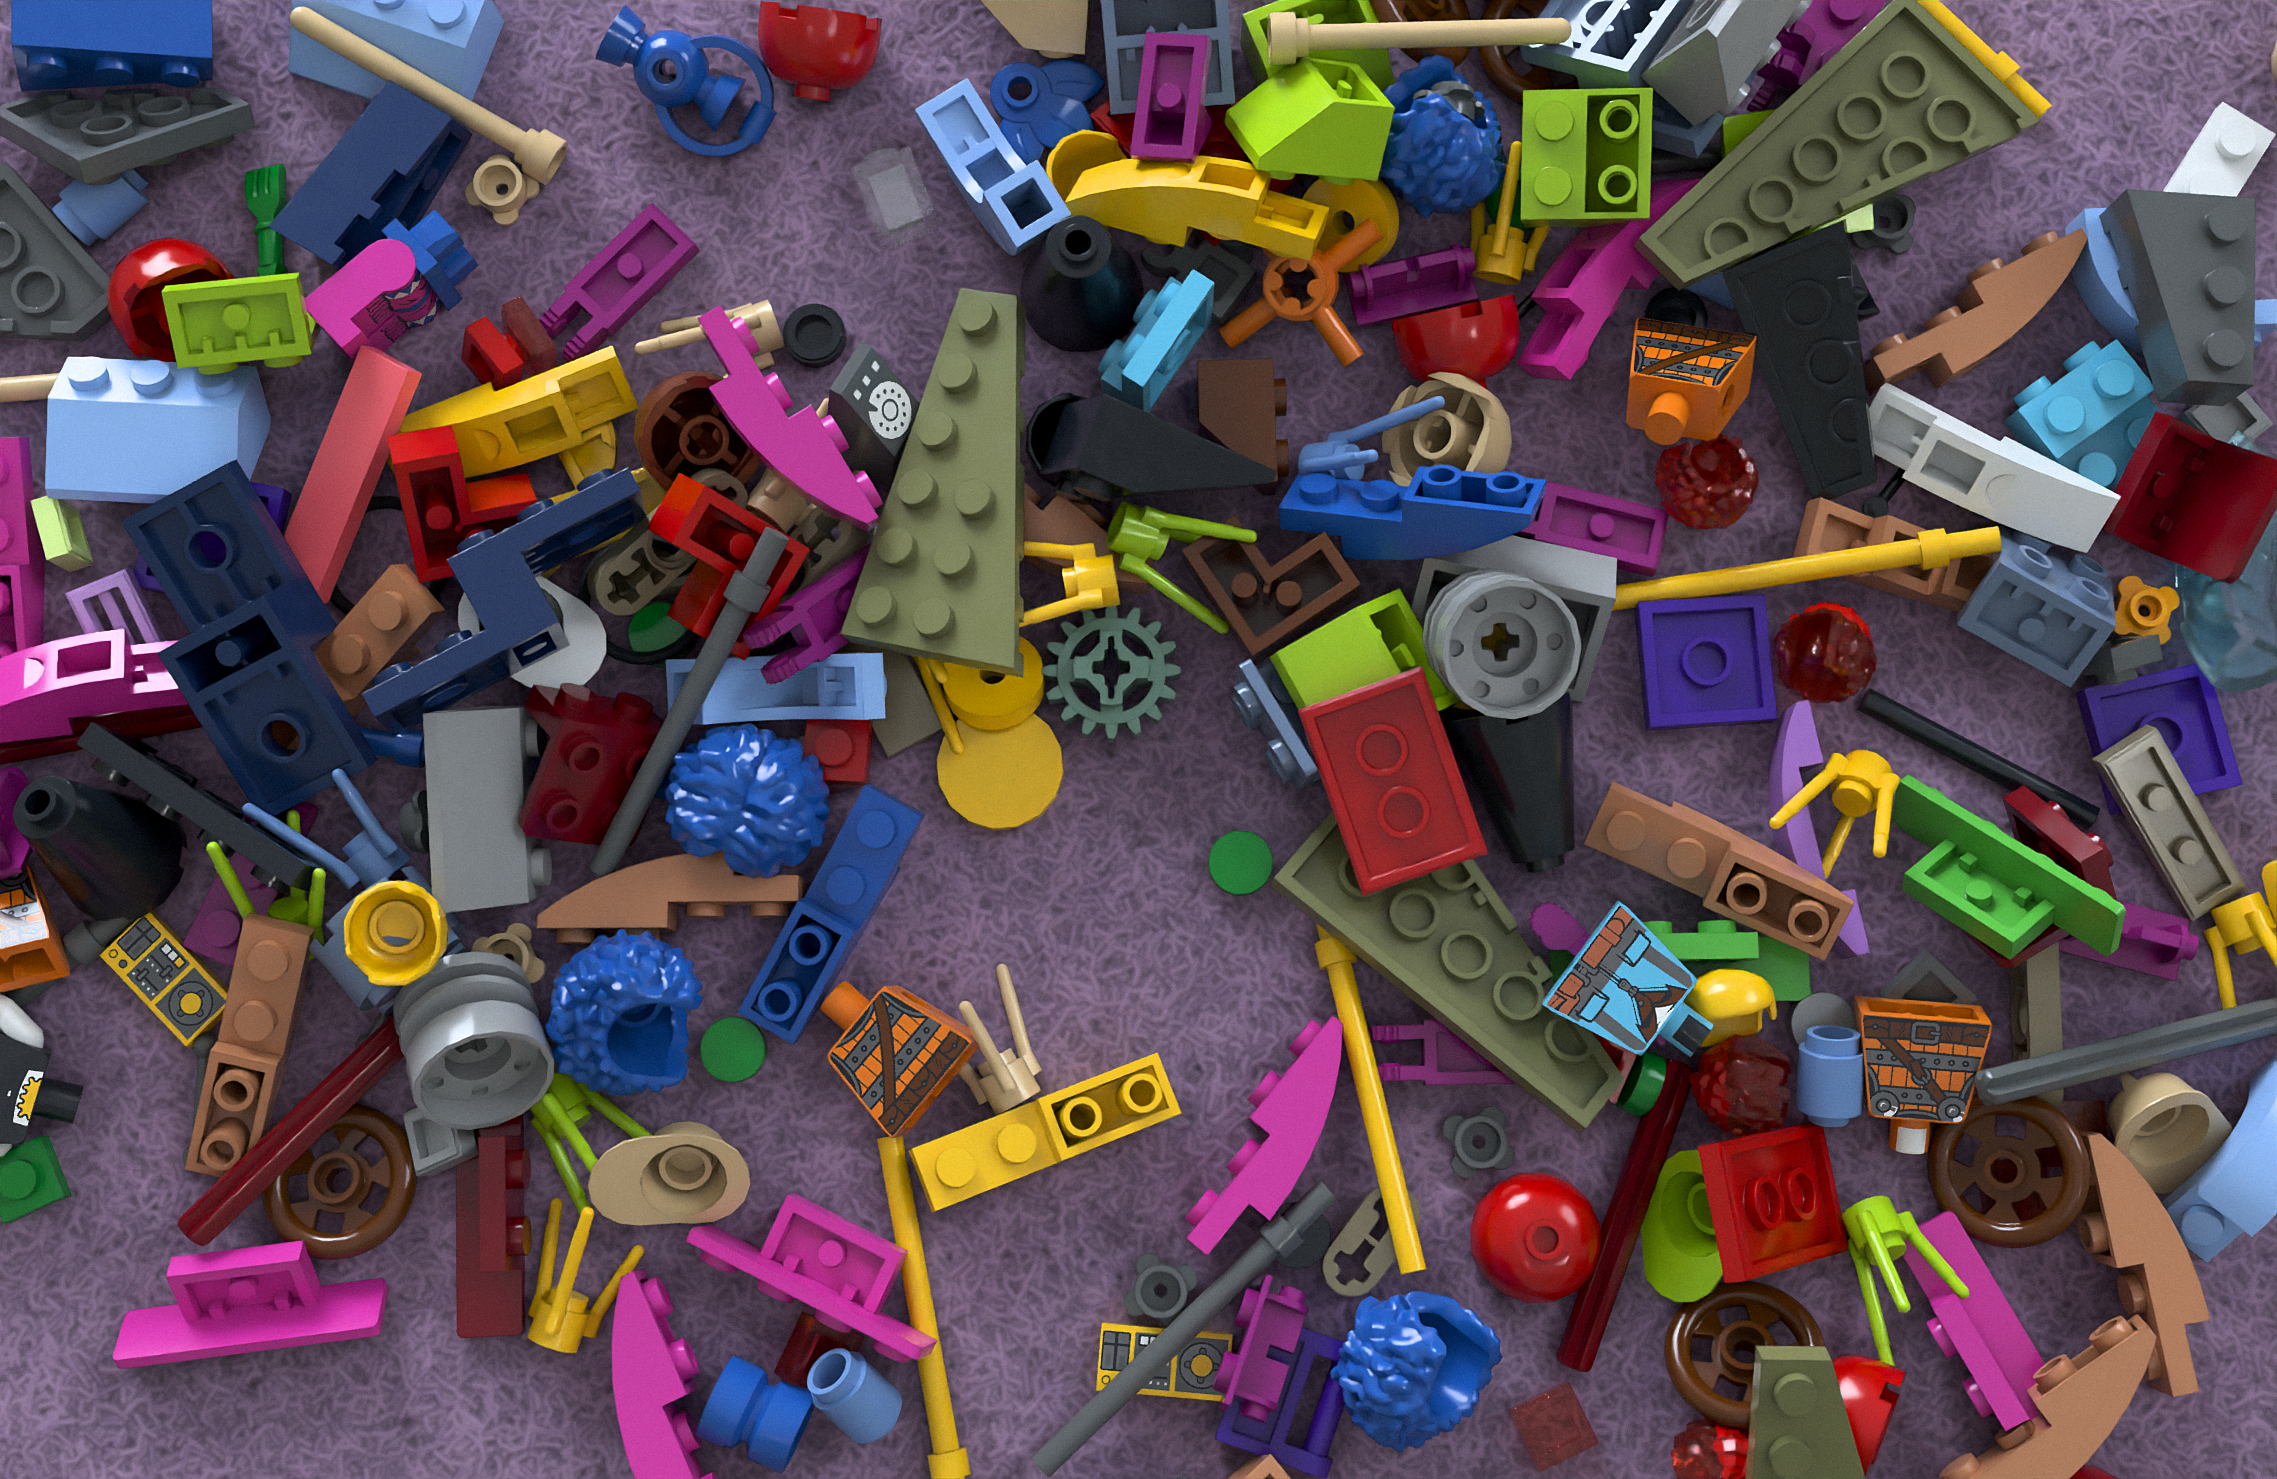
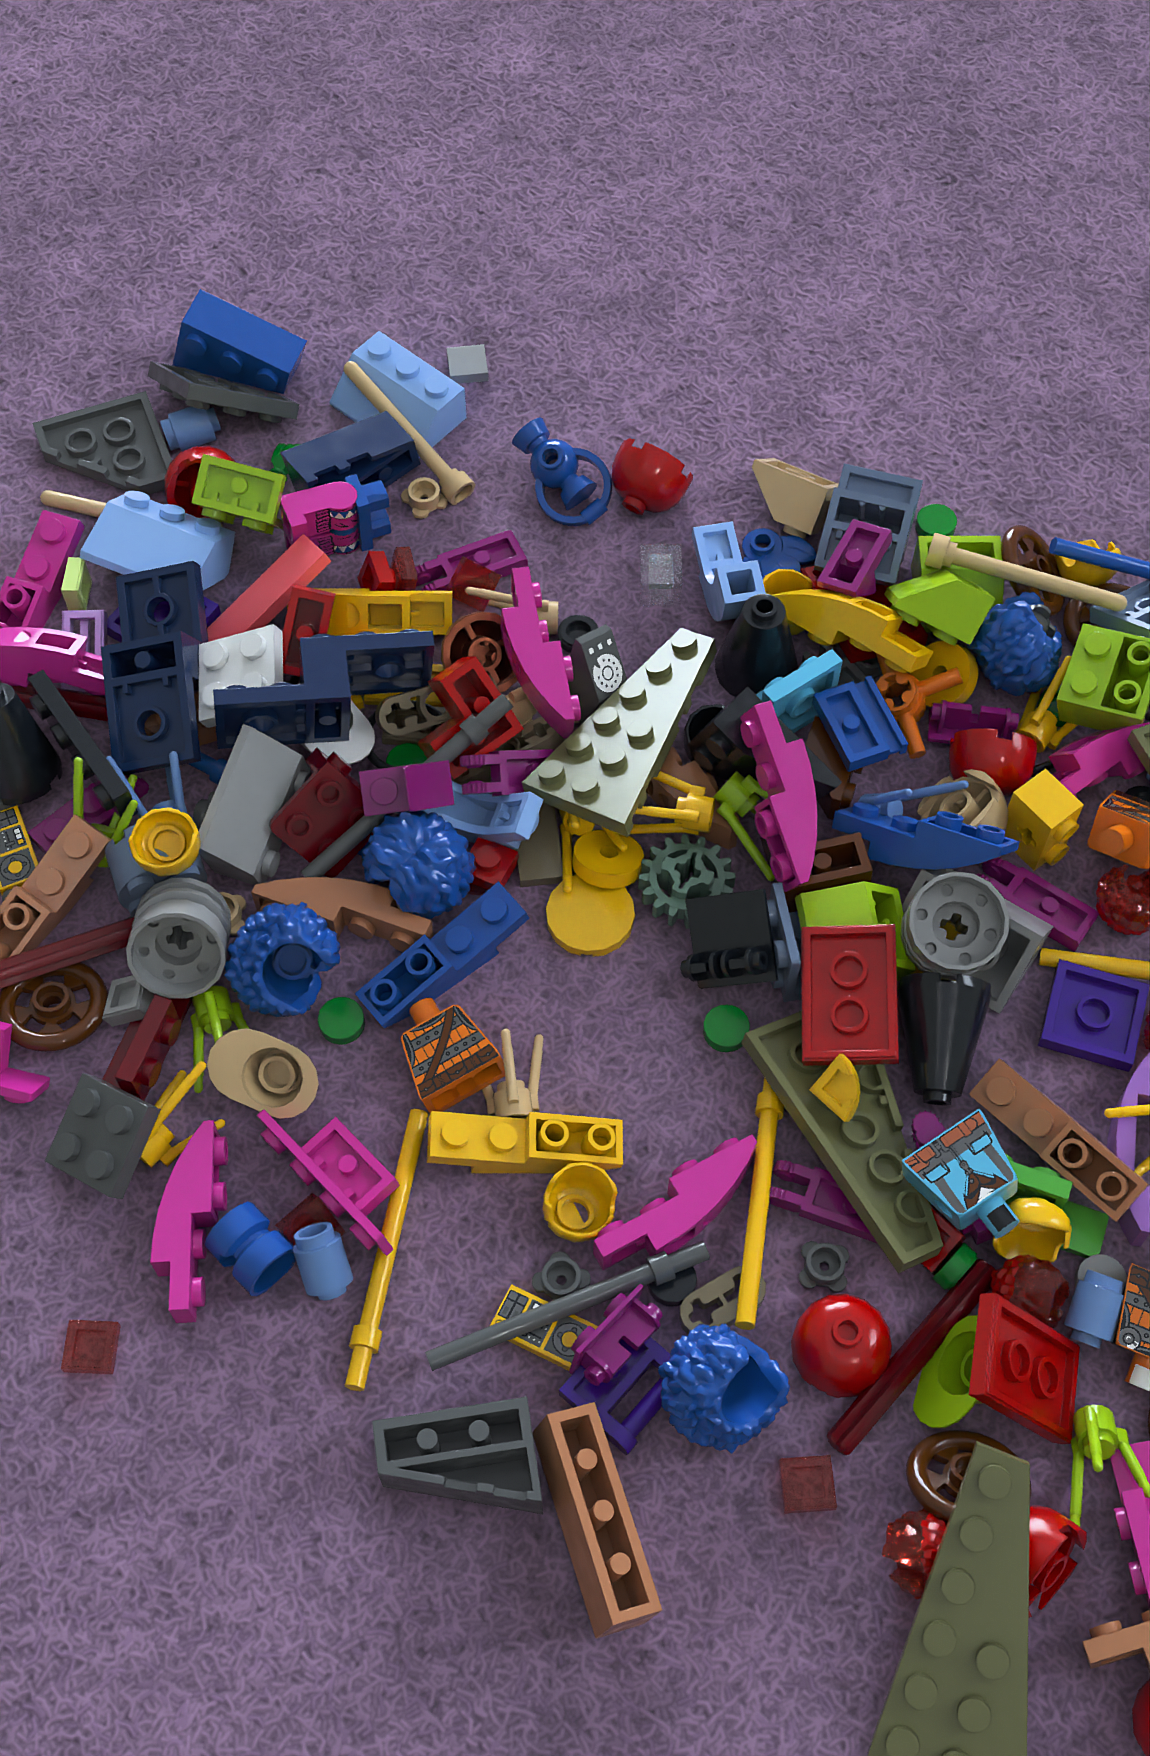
camera: 20 degrees right, 20 degrees down
none -> dark grey plate [45,1073,161,1199]
none -> white plate [199,624,283,728]
none -> magenta slope [359,760,455,816]
none -> clear red tile [445,556,501,612]
none -> yellow hair [543,1162,618,1243]
none -> black hinge [680,889,778,989]
none -> dark pink slope [740,700,817,892]
none -> yellow tile [809,1054,860,1122]
none -> blue plate [812,675,908,772]
none -> yellow brick [1005,768,1084,871]

